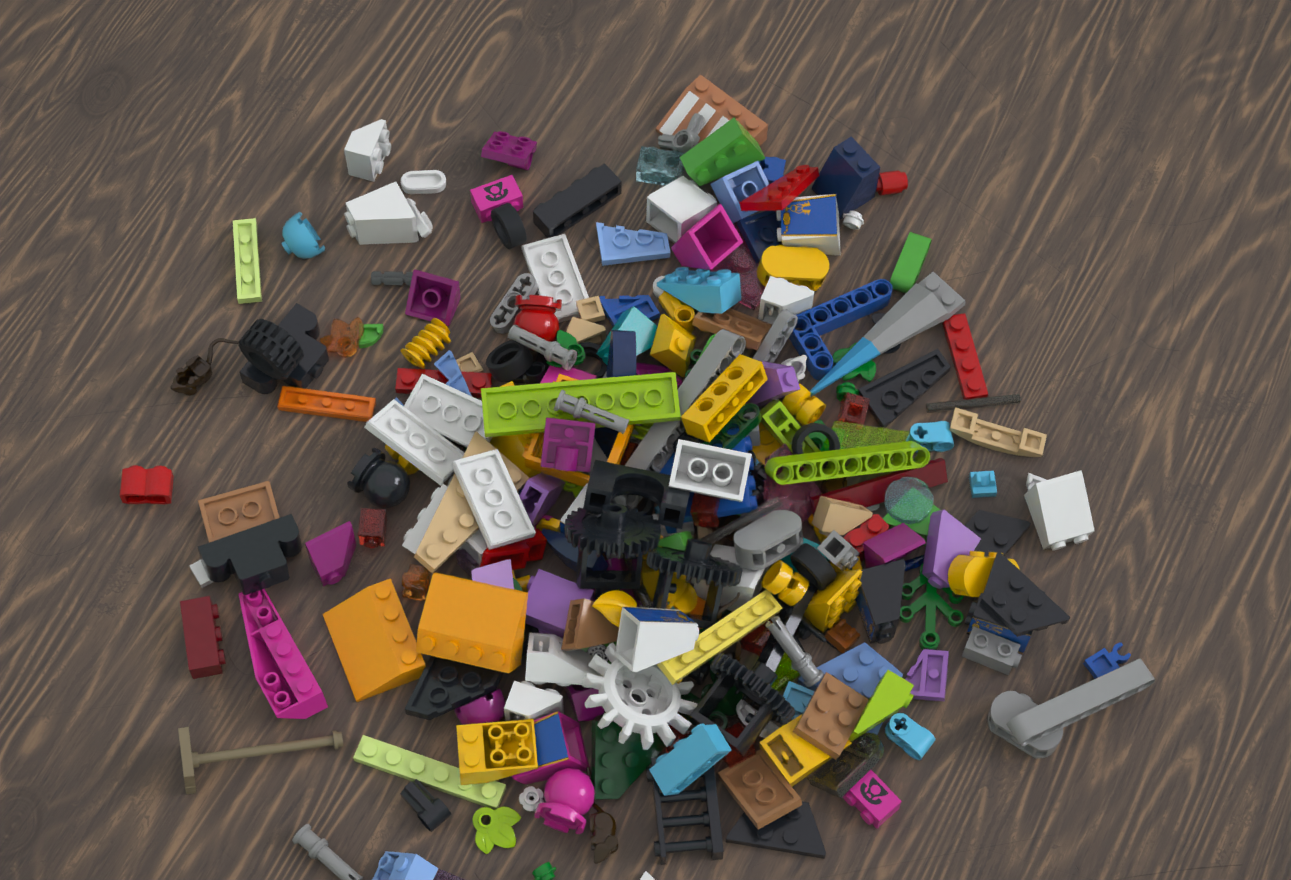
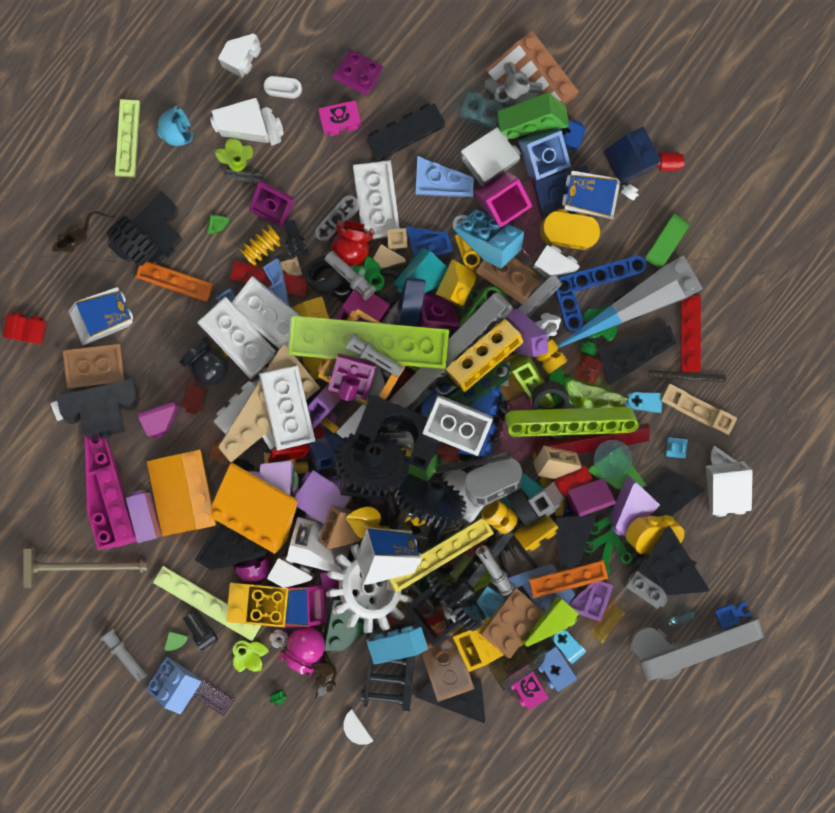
camera: 15 degrees right, 25 degrees up
dark red brick [180,596,226,679] -> none
clear orange plate [320,317,364,358] -> none
black tyre [491,203,527,249] -> none
red wing [739,165,820,211] -> none
dark orange tile [825,619,860,654] -> none
none -> slope [68,287,133,346]
none -> medium lavender brick [126,490,162,543]
none -> bright green tile [164,631,189,651]
none -> lime plate [215,138,253,172]
none -> black axle [284,220,308,258]
none -> dark blue slope [309,437,335,471]
none -> light grey axle [503,62,543,99]
none -> orange tile [528,560,608,598]
none -> medium blue brick [535,645,577,692]
none -> clear yellow tile [592,604,625,643]
none -> clear light blue tile [668,610,696,627]

